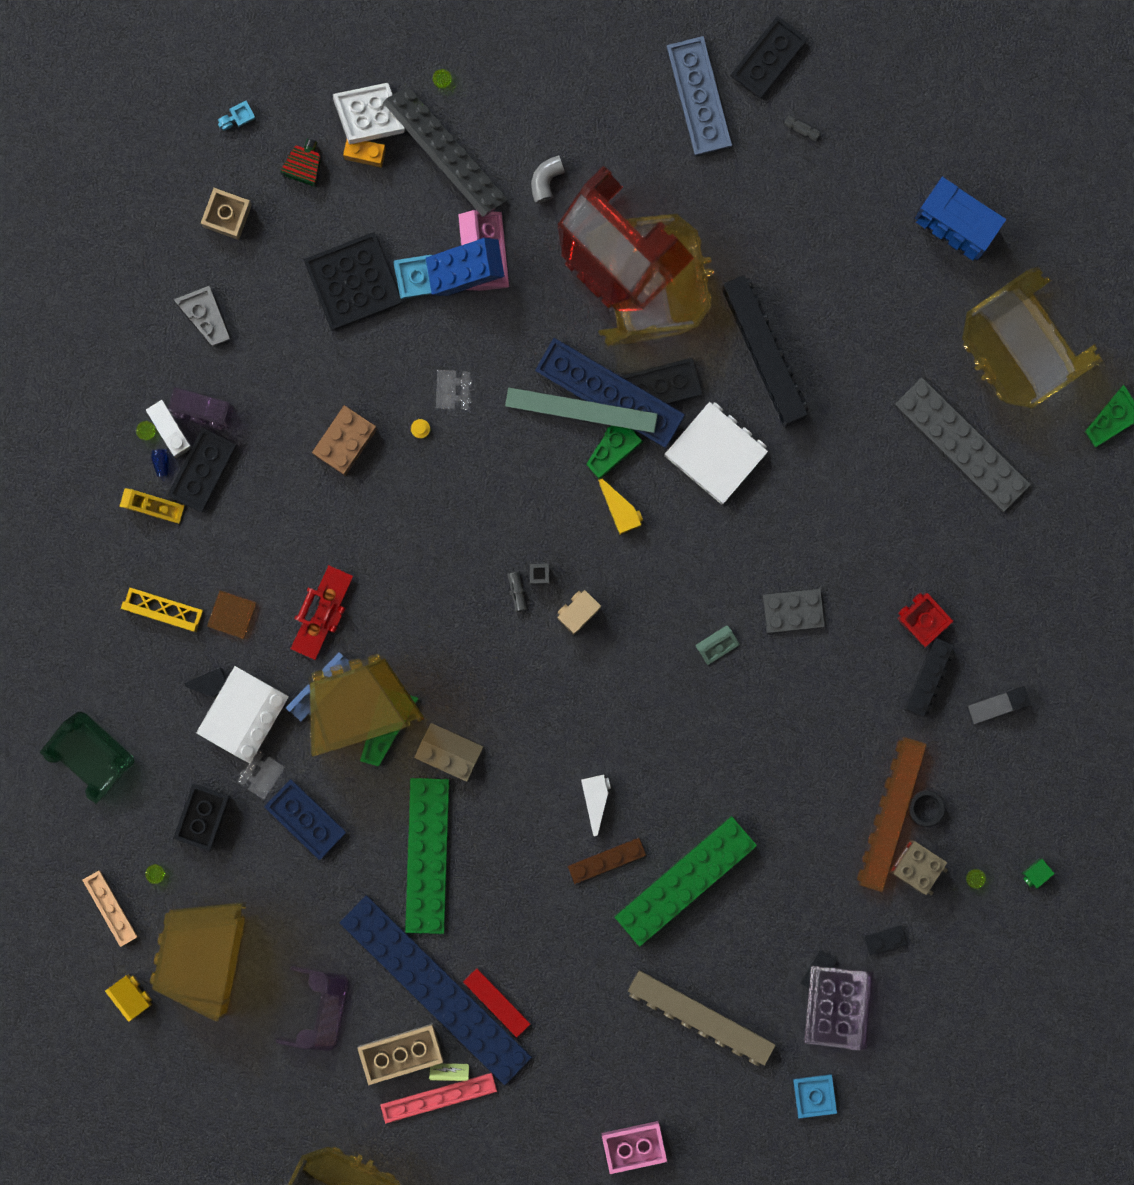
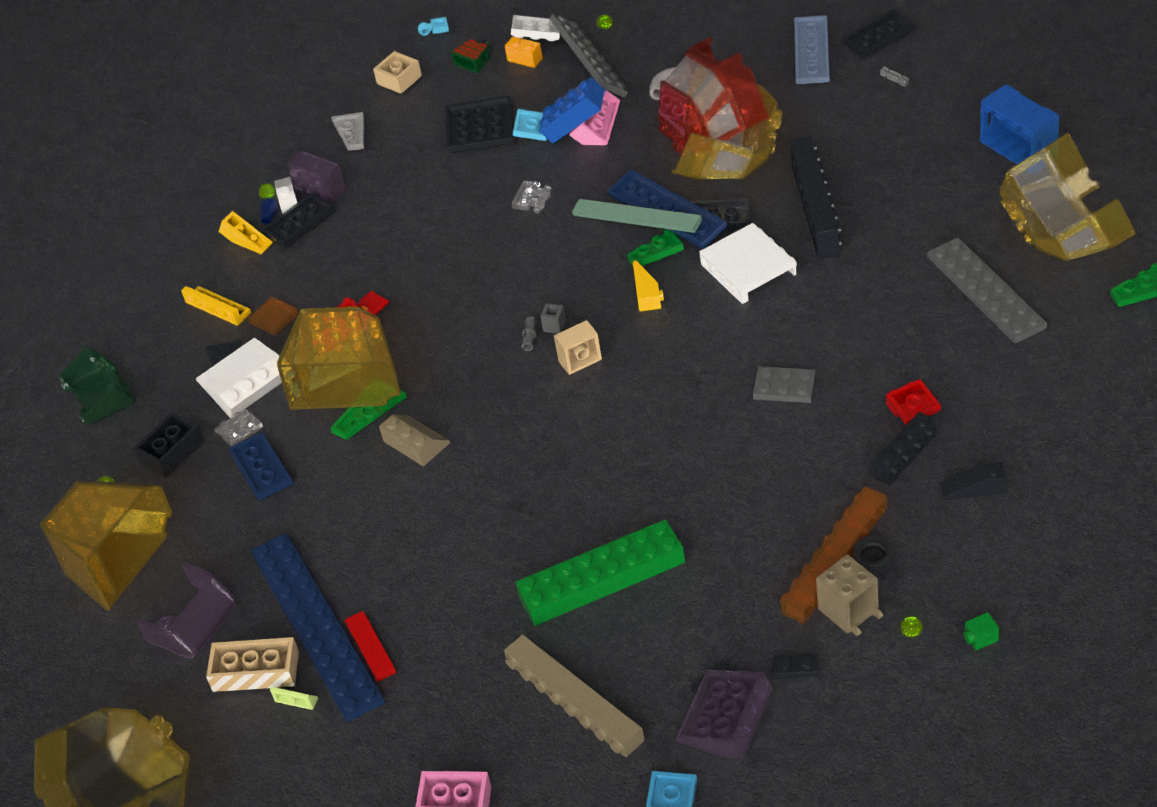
camera: 25 degrees right, 40 degrees down
light nougat plate [83,870,138,947] -> none
yellow slope [105,974,152,1022] -> none
medium nougat brick [312,405,377,476] -> none
coral tile [380,1073,497,1124] -> none
green plate [405,778,449,934] -> none
yellow plate [411,419,430,438] -> none
reddish brown plate [568,838,646,884] -> none
white slope [581,775,611,836] -> none
sand green slope [695,626,740,665] -> none

